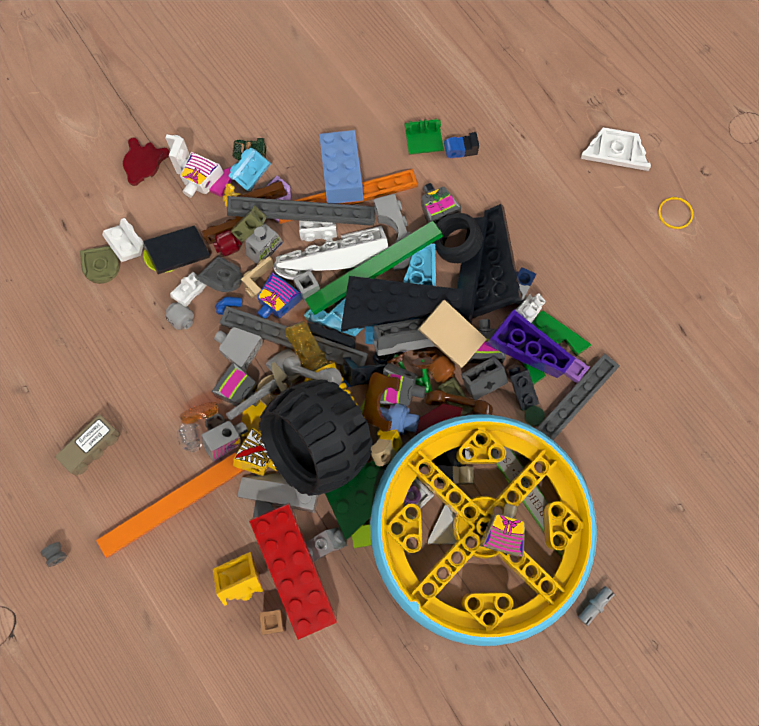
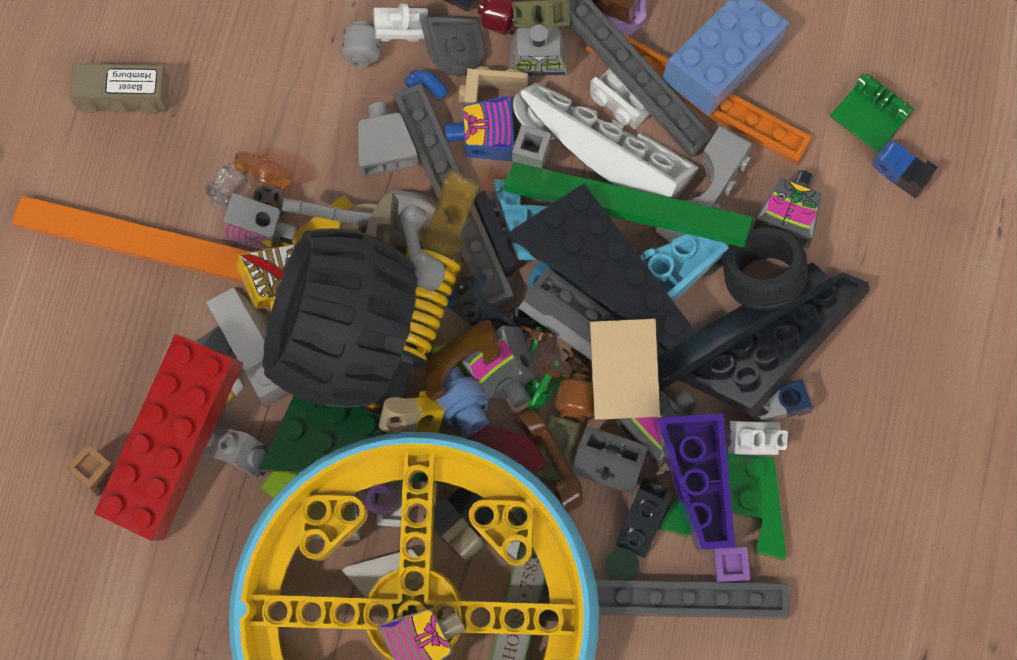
camera: 50 degrees right, 0 degrees up
torso [211,362,260,407] -> none
yellow brick [213,552,263,606] -> none

